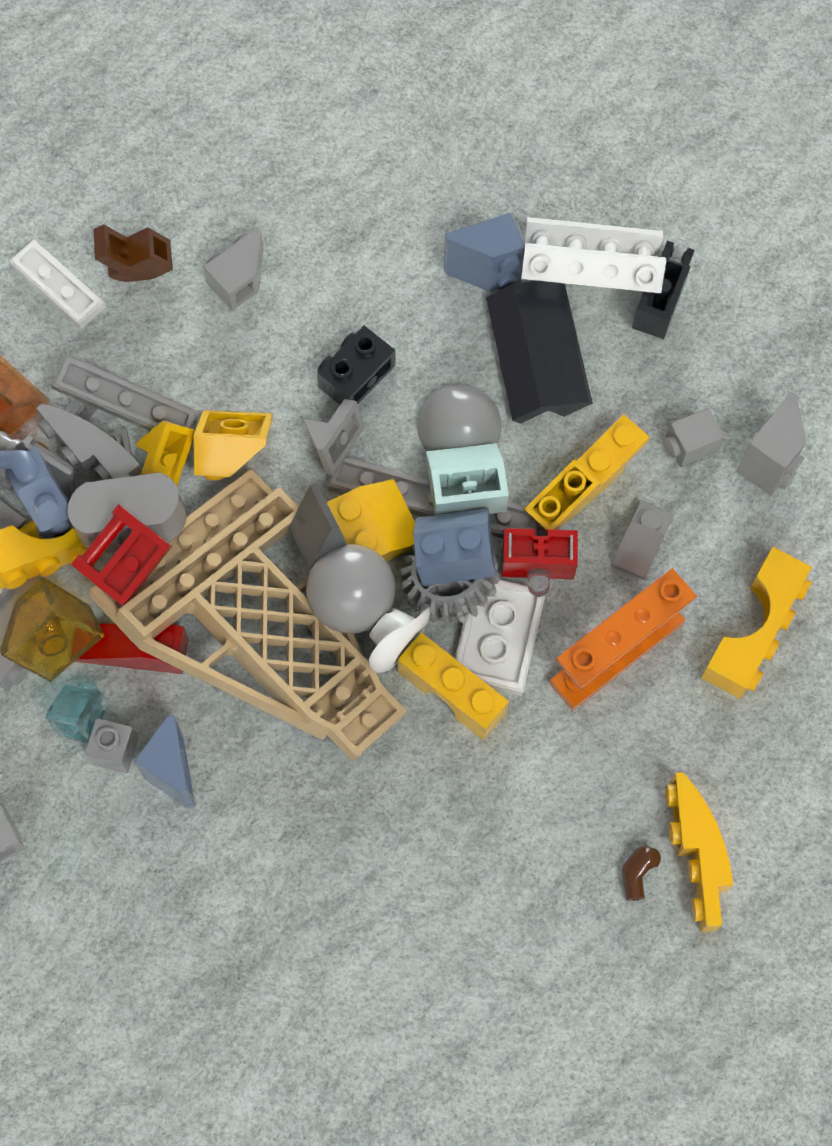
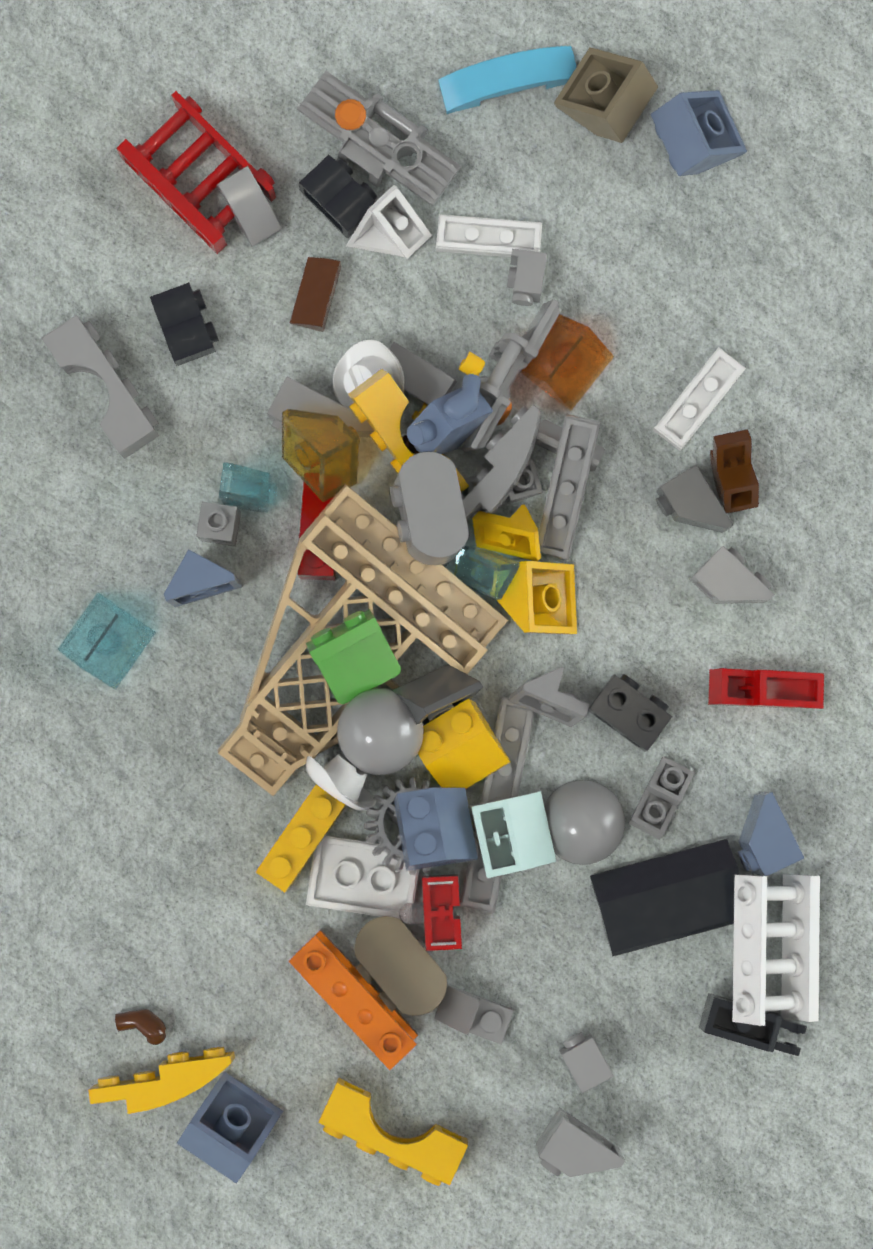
camera: 90 degrees right, 15 degrees up
red plate [71,504,172,606] -> none
yellow slope [524,414,650,531] -> none
none -> clear light blue slope [57,592,156,690]
none -> sand blue slope [177,1071,283,1184]
none -> bright green bracket [306,609,401,704]
none -> dark tan brick [354,916,447,1016]
none -> clear light blue slope [454,545,520,600]
none -> light grey slope [628,756,695,840]
none -> dark grey slope [656,465,733,533]
none -> red slope [708,668,824,709]

